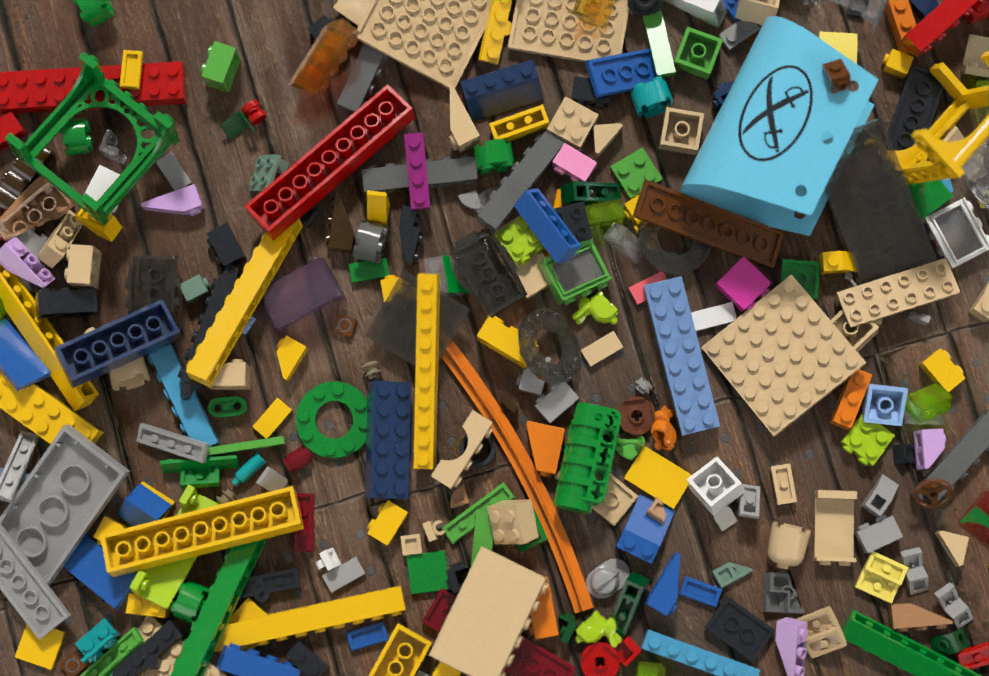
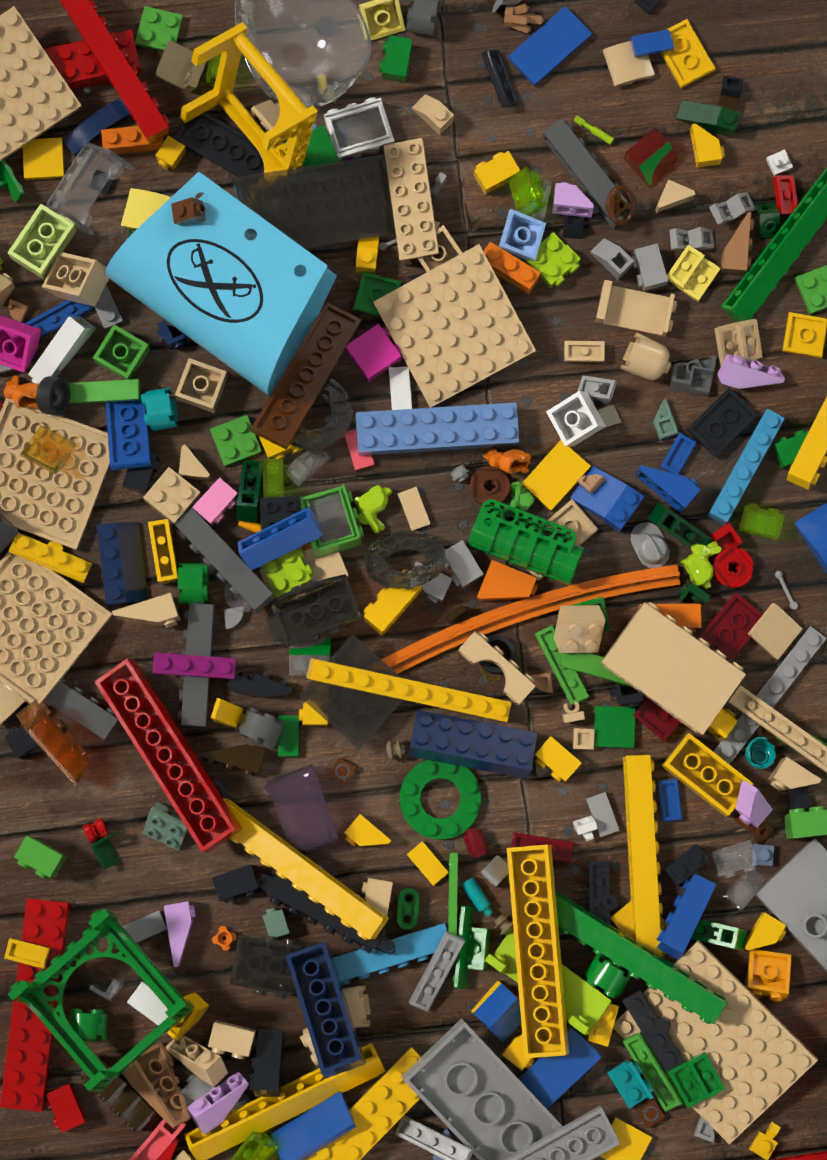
camera: 90 degrees left, 0 degrees up
none -> orange plate [212,926,237,951]

